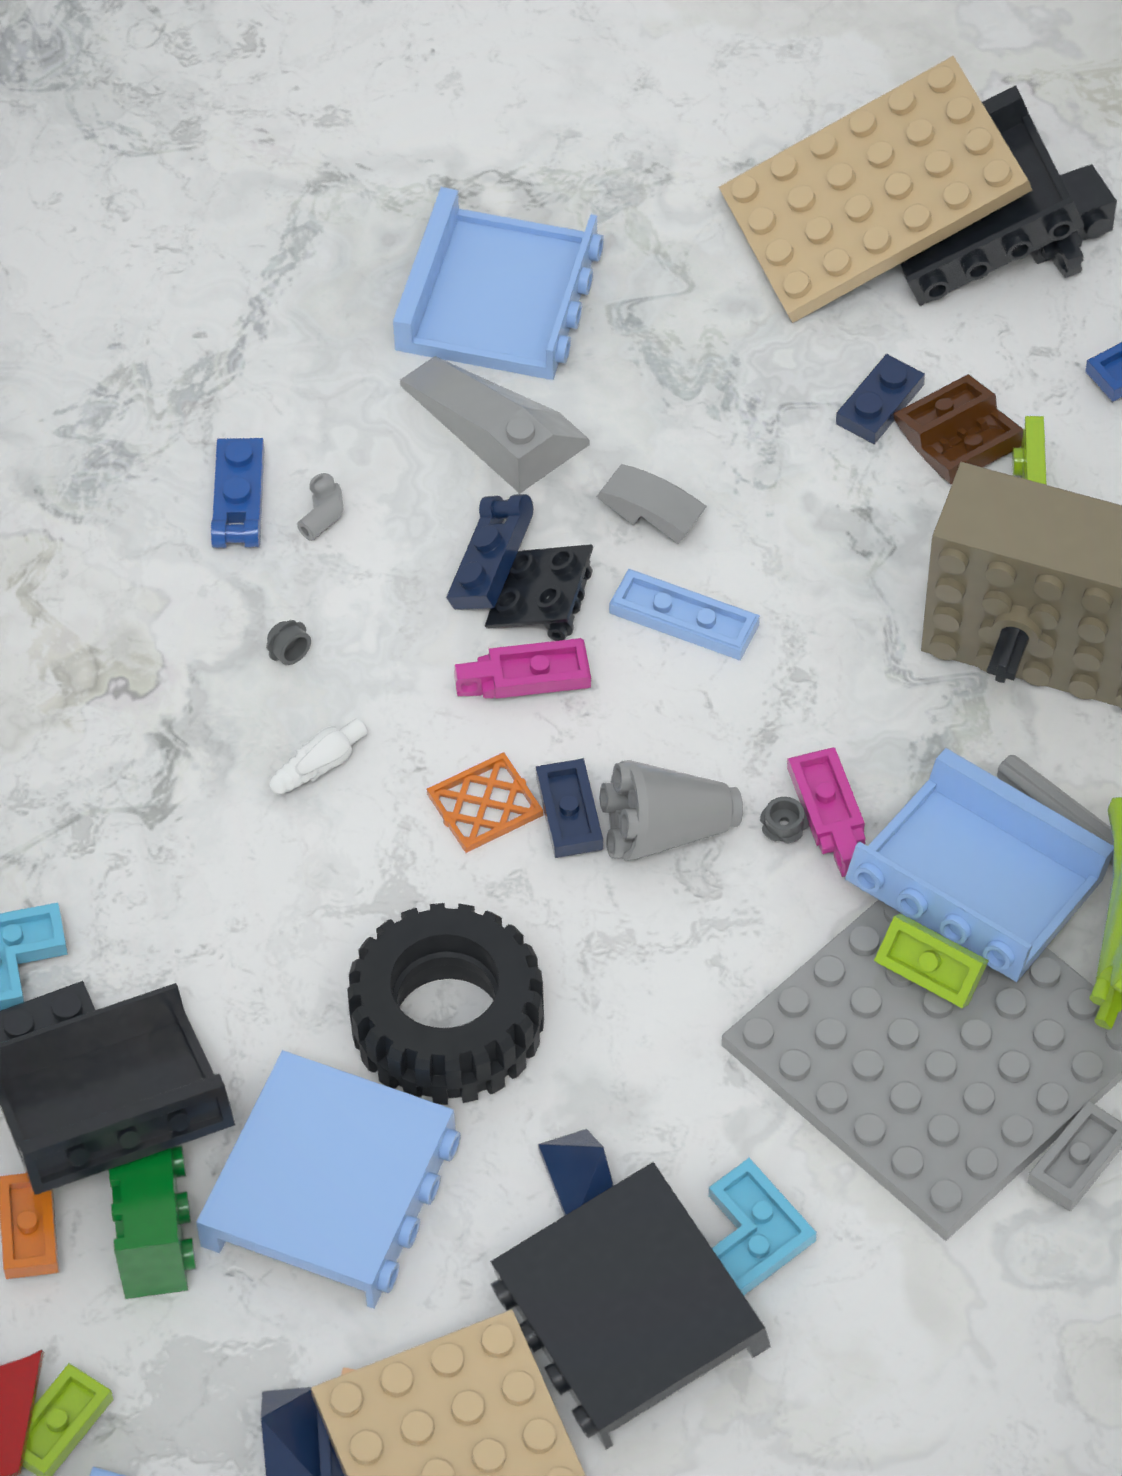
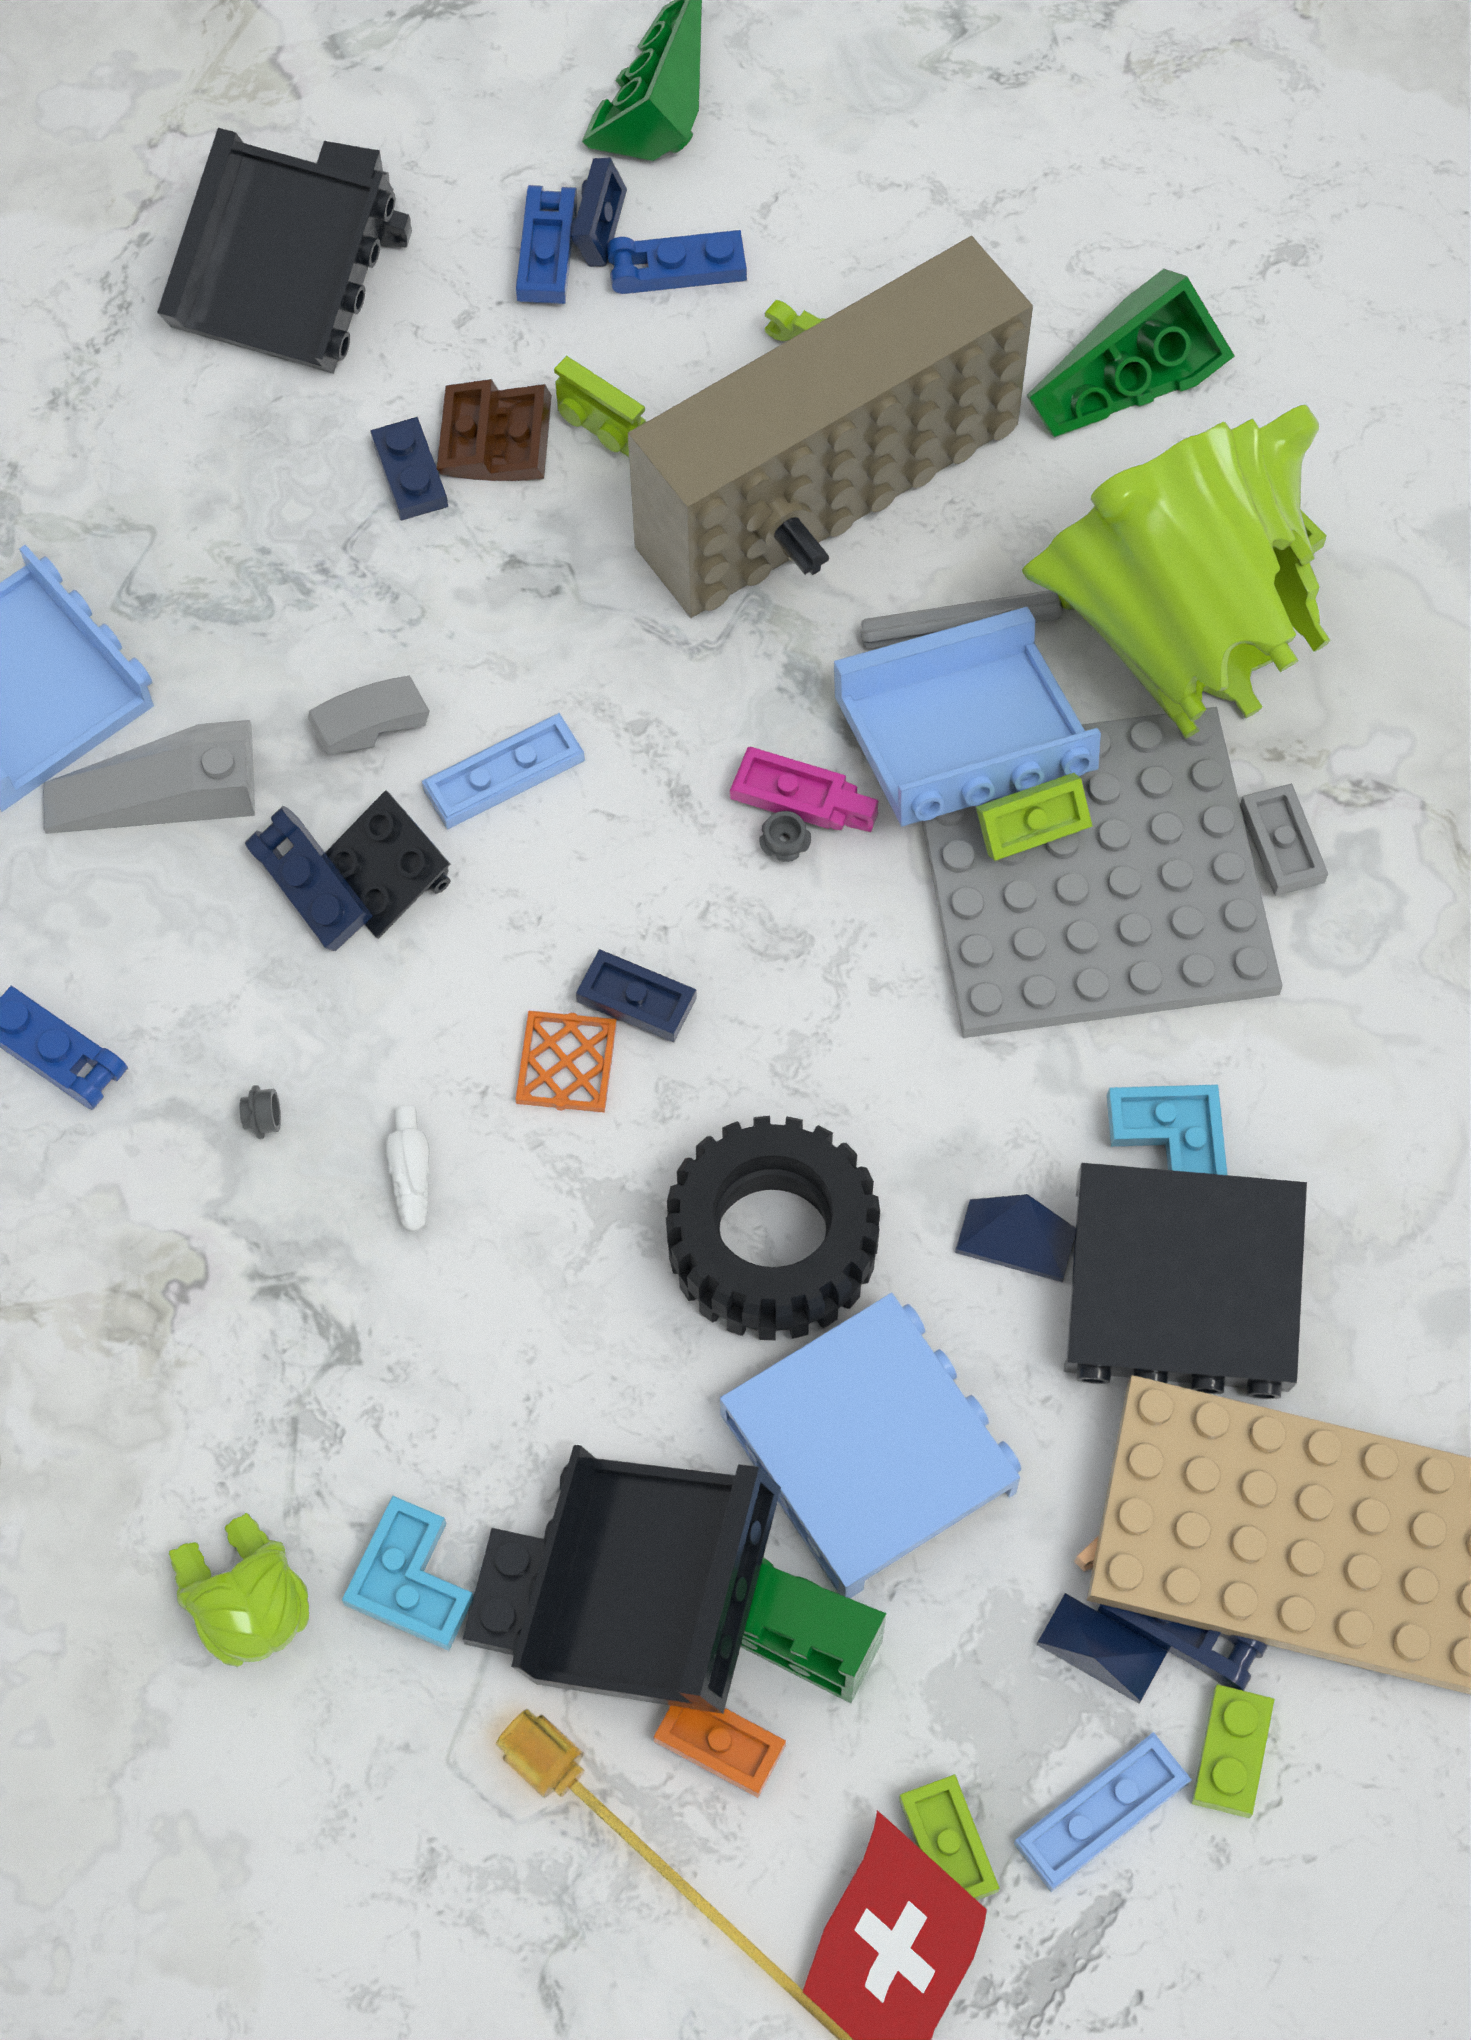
camera: 55 degrees left, 10 degrees up
light grey arm [297,473,343,541] -> none
dark pink hinge [454,638,591,699] -> none
light grey cone [599,760,743,860] -> none
tan plate [719,55,1032,323] -> none

